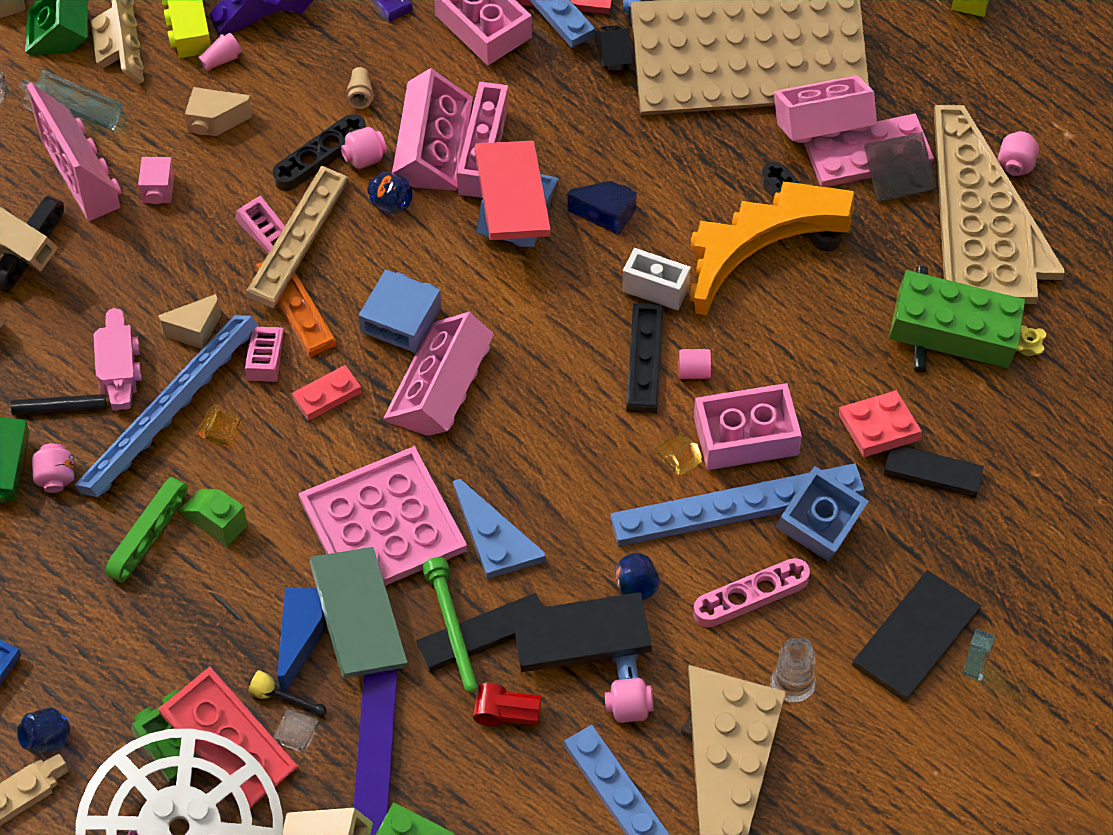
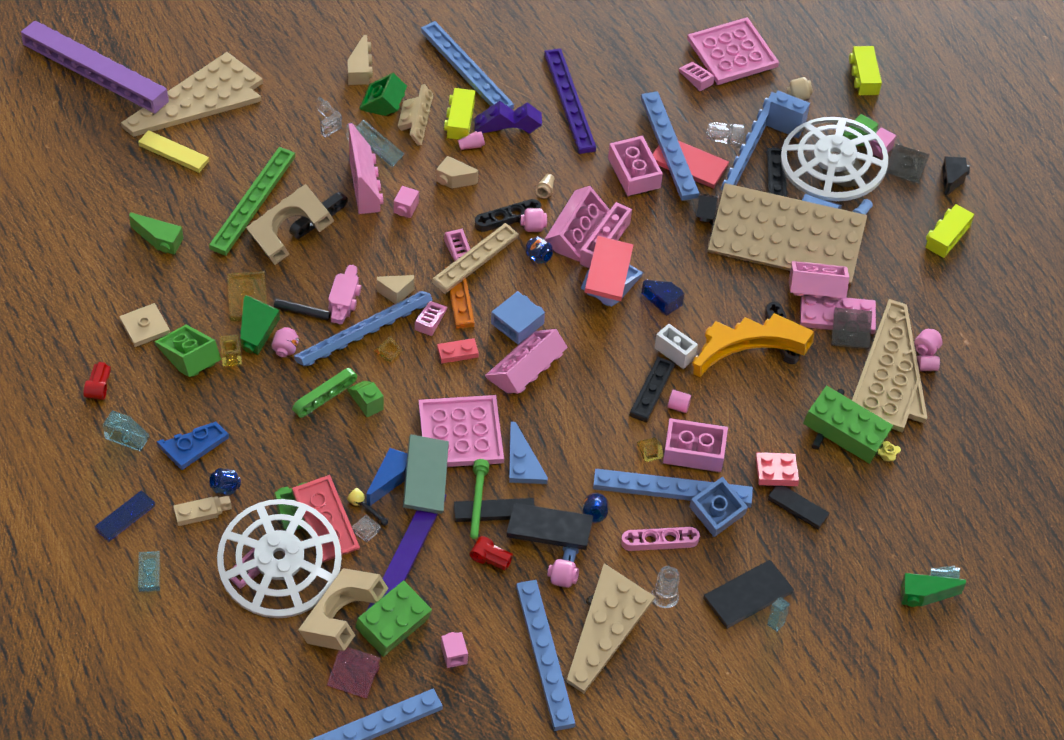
camera: 15 degrees right, 5 degrees down
none -> bright pink brick [916,355,940,371]

